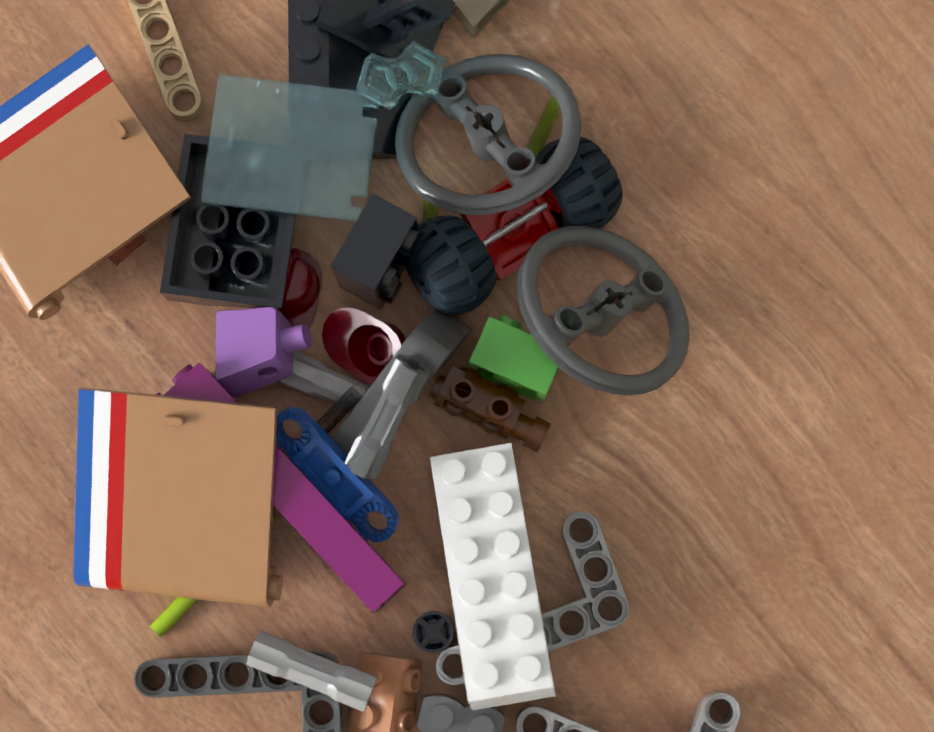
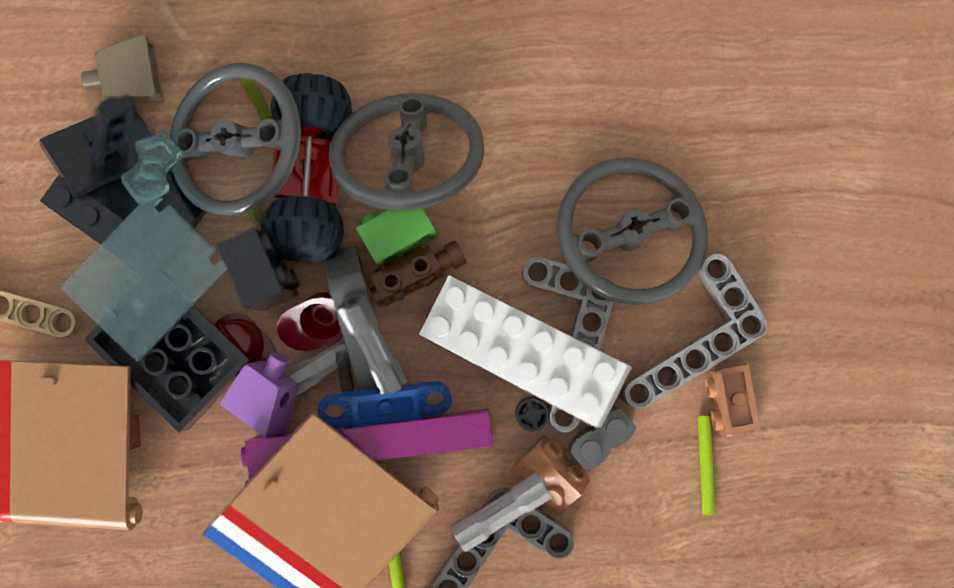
camera: 50 degrees left, 5 degrees up
none -> dark grey piece [557,158,708,305]

